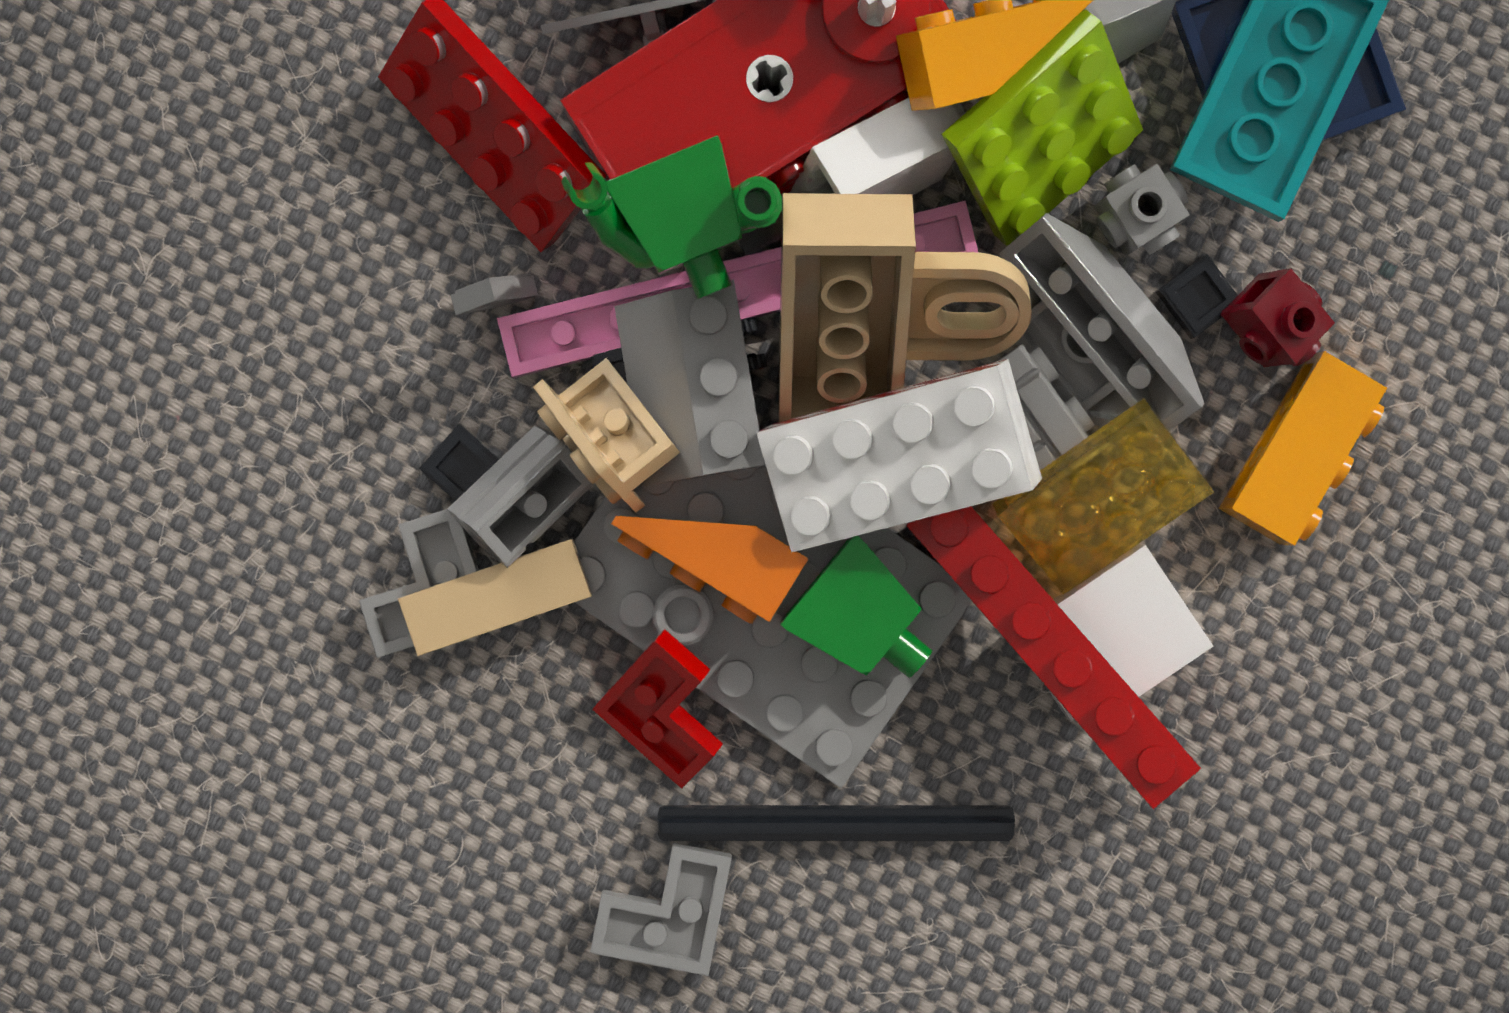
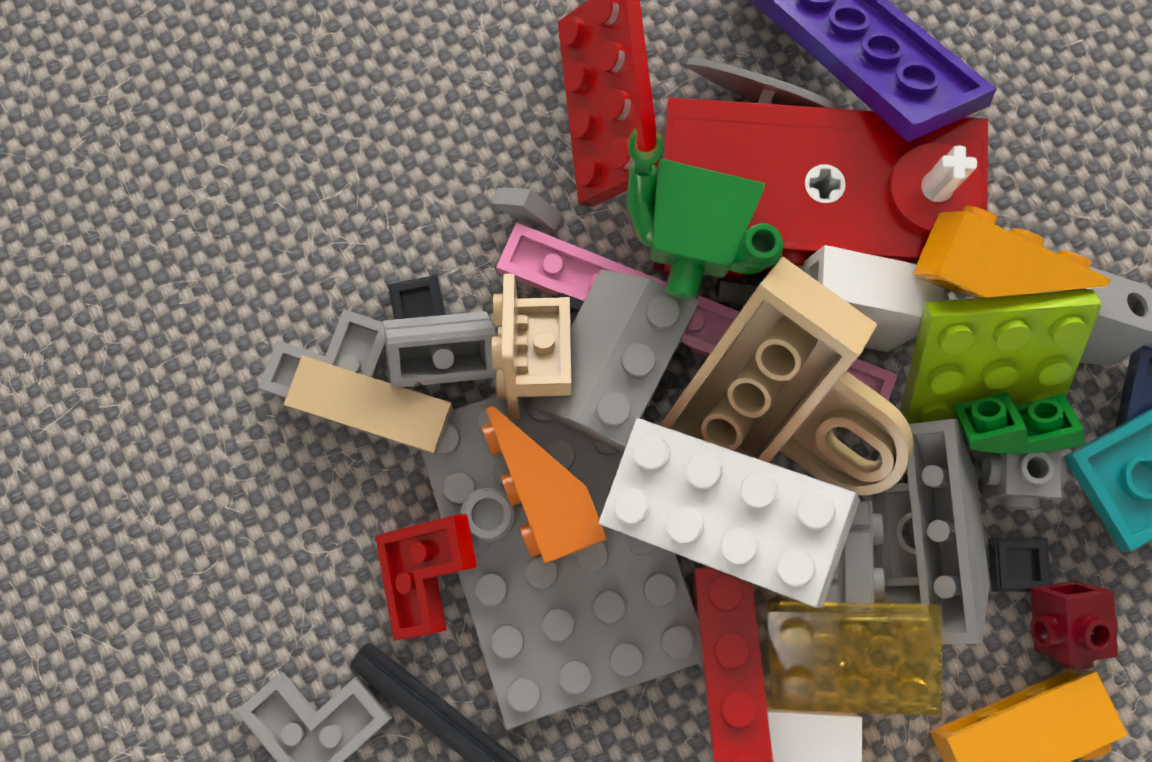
camera: 35 degrees right, 10 degrees down
green torso [779,536,933,679] -> none
none -> green slope [953,392,1084,454]

